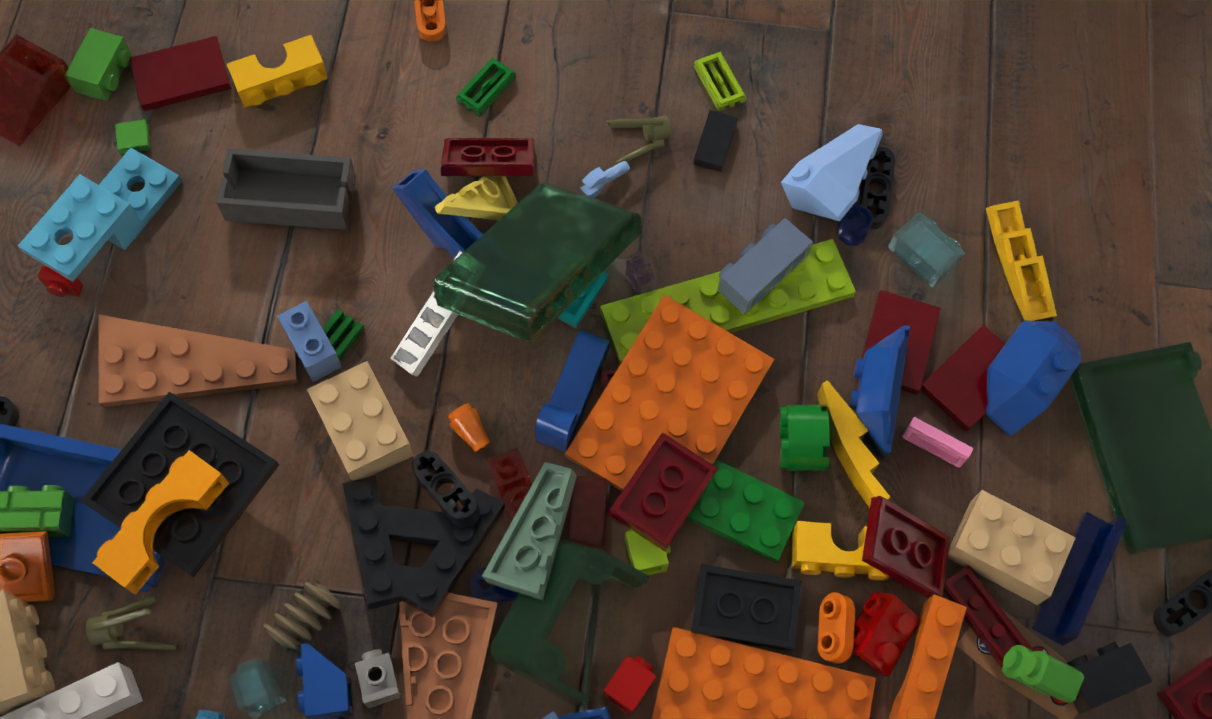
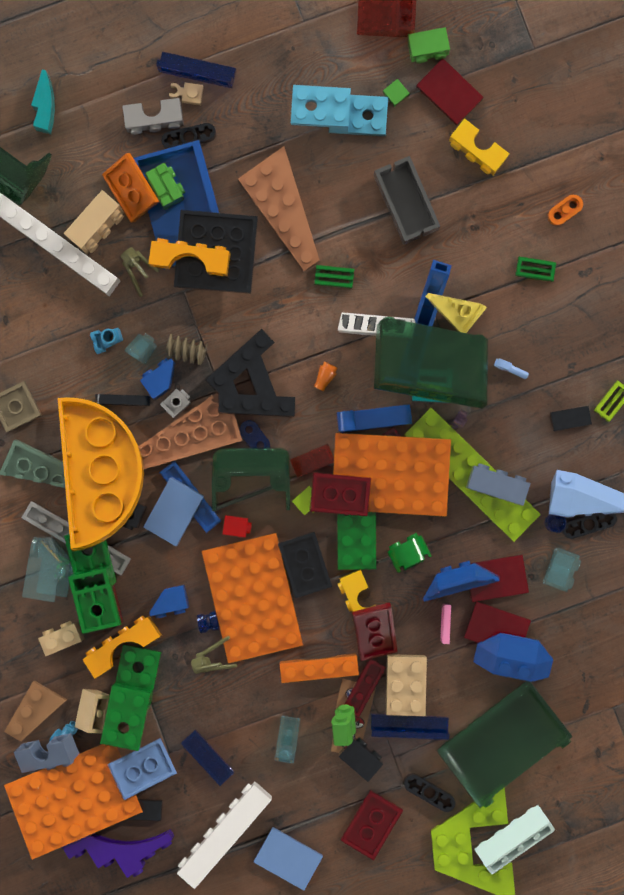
camera: 70 degrees right, 20 degrees up
red plate [38,266,83,297] -> none
medium blue brick [277,301,342,382] -> none
tan brick [307,361,414,481] -> none
black beam [412,451,480,528] -> none
dark red tile [440,138,535,176] -> none
sand green wing [482,462,577,600] -> none
clear red slope [487,448,532,522] -> none
olive plant [606,115,672,165] -> none
yellow slope [817,380,890,508] -> none
orange plate [817,592,855,664] -> none
red bracket [852,592,921,677] -> none
yellow slope [986,200,1057,321] -> none

